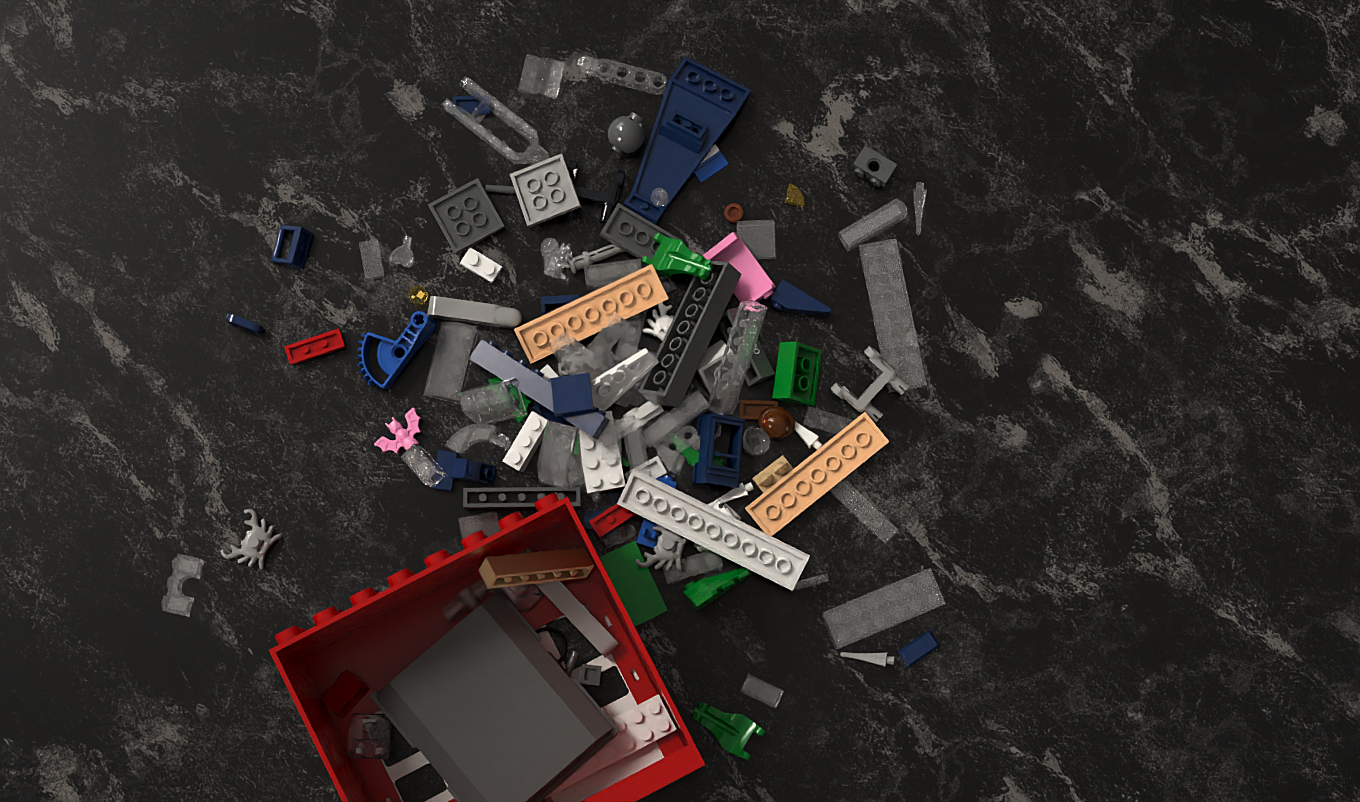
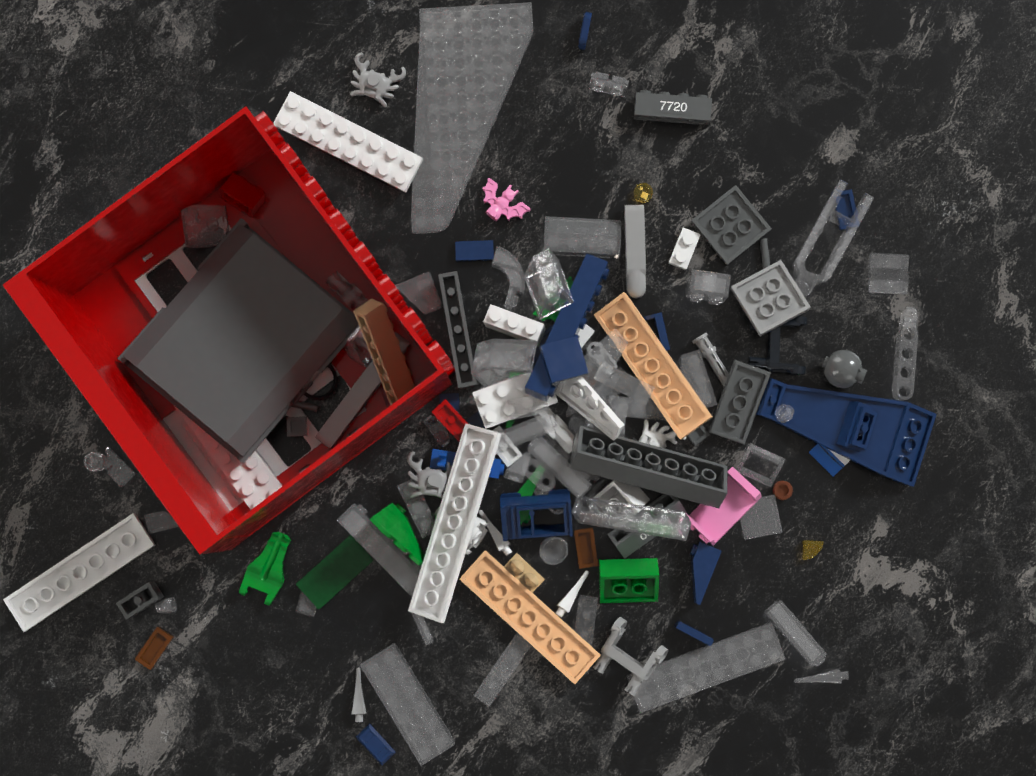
camera: 85 degrees right, 5 degrees up
clear arch [161,554,204,617] -> none
dark blue tile [271,225,313,269] -> none
red plate [284,328,346,366] -> none
blue arm [356,311,437,389] -> none
clear tile [359,239,385,280] -> none
clear rock [390,236,414,267] -> none
clear brick [401,444,446,487] -> none
dark blue slope [449,458,496,485] -> none
clear animal [541,238,572,279] -> none
green tile [600,541,668,627] -> none
green animal [641,233,714,280] -> none
reddish brown hat [758,406,795,439] -> none
dark grey brick [852,146,897,188] -> none
none -> white plate [273,91,424,193]
none -> dark green sticker [296,535,373,609]
none -> clear brick [337,504,422,597]
none -> clear wing [411,2,533,234]
none -> clear hinge [589,71,629,97]
none -> dark grey brick [633,90,712,125]
none -> dark blue tile [674,621,714,646]
none -> clear brick [686,269,731,305]
none -> clear tile [736,443,785,487]

